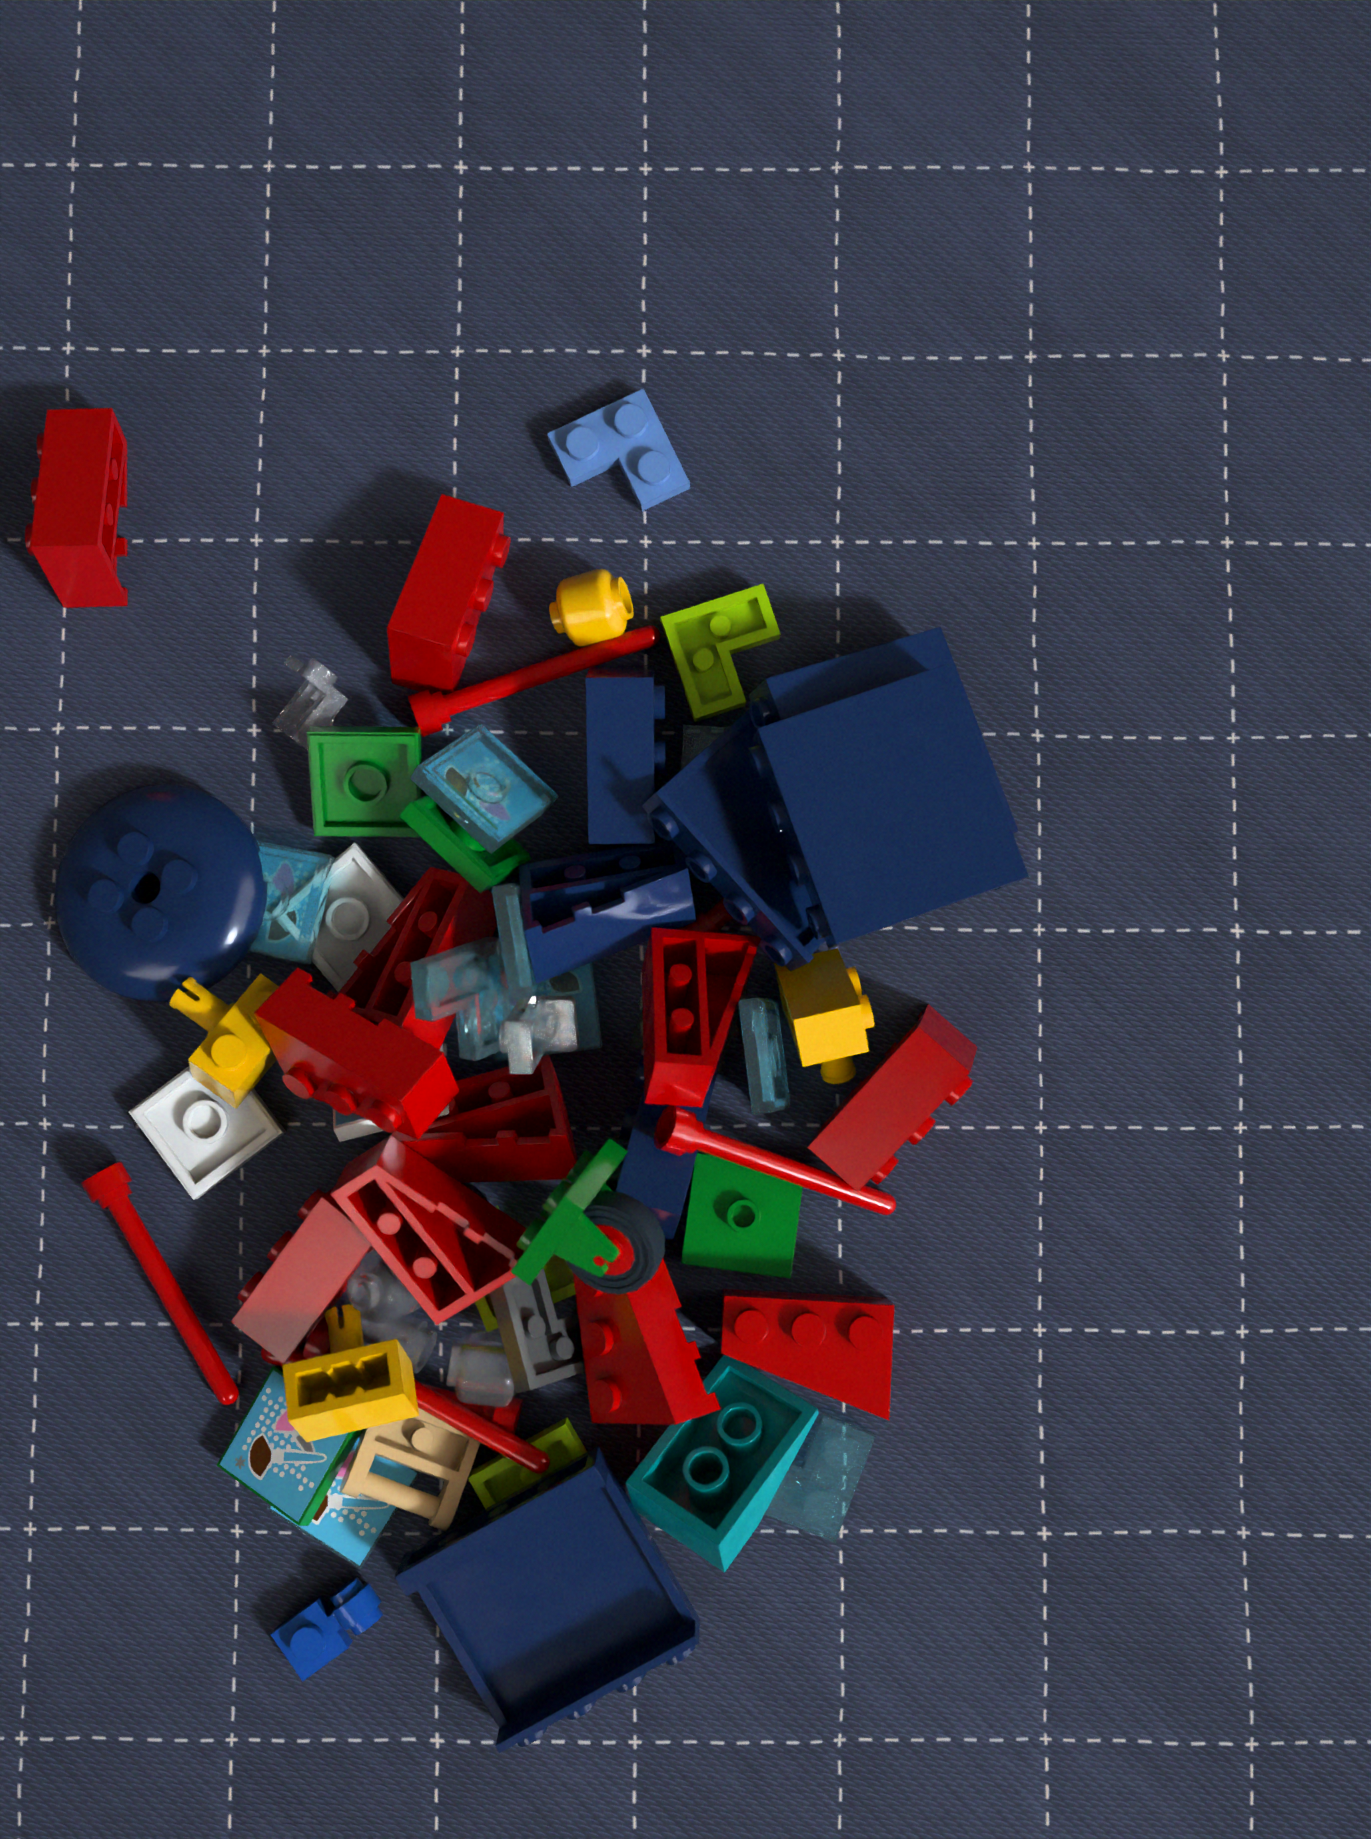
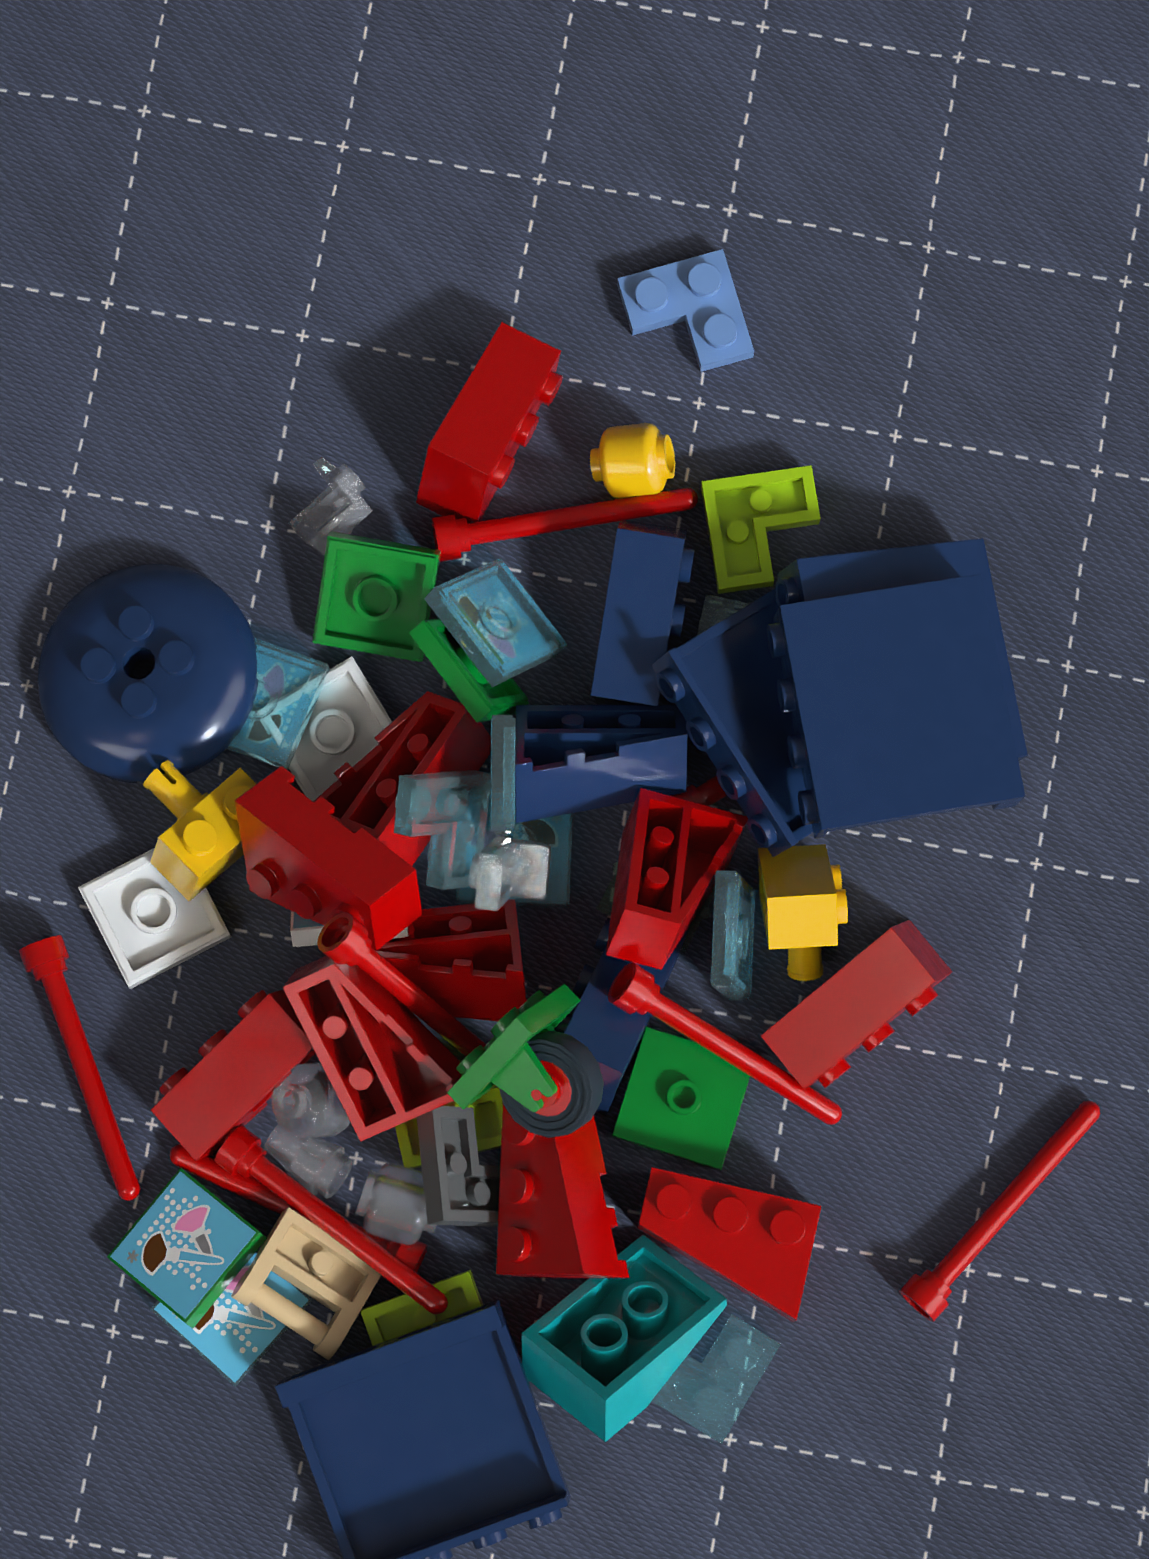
camera: 10 degrees right, 5 degrees down
red wedge [25,408,128,608] -> none
blue plate [270,1577,383,1681] -> none
yellow brick [283,1305,419,1442] -> none
none -> red piece [317,912,486,1057]
none -> red piece [899,1101,1100,1322]

